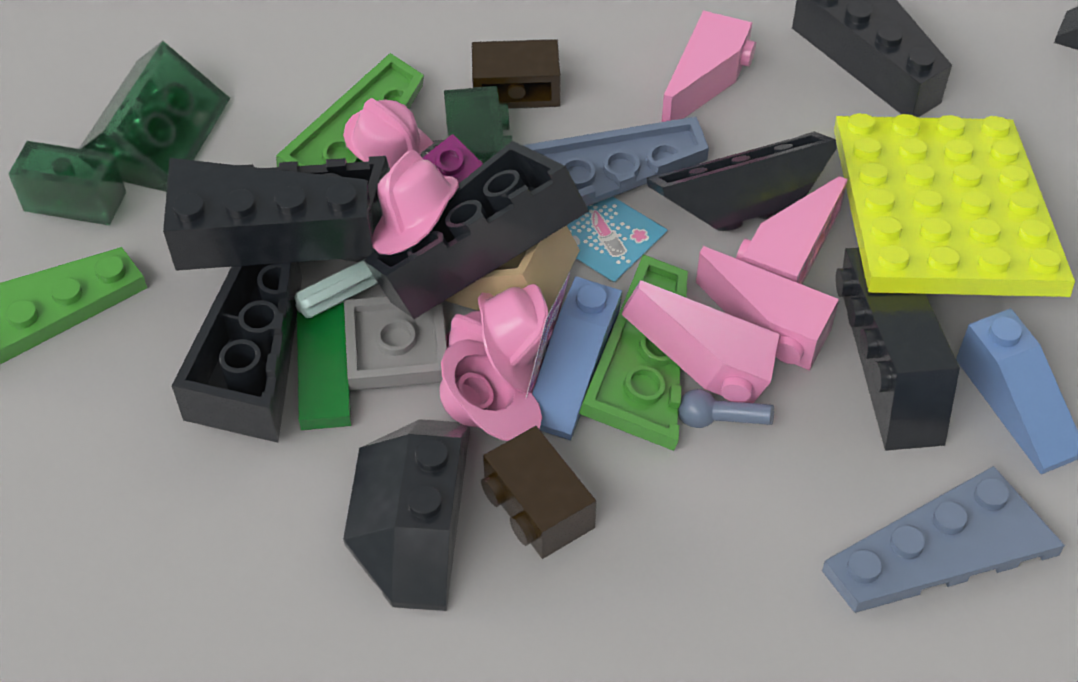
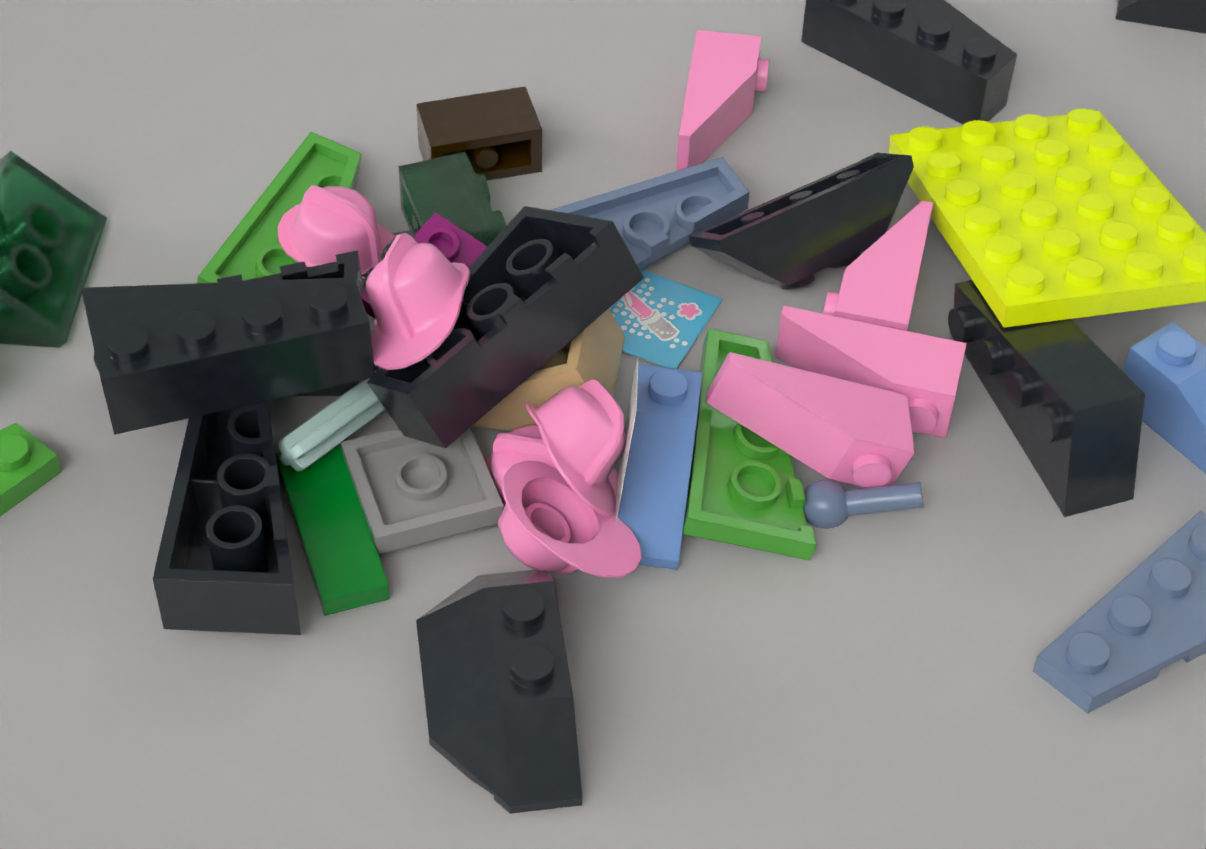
camera: 15 degrees left, 5 degrees down
dark brown brick [481,426,597,559] -> none

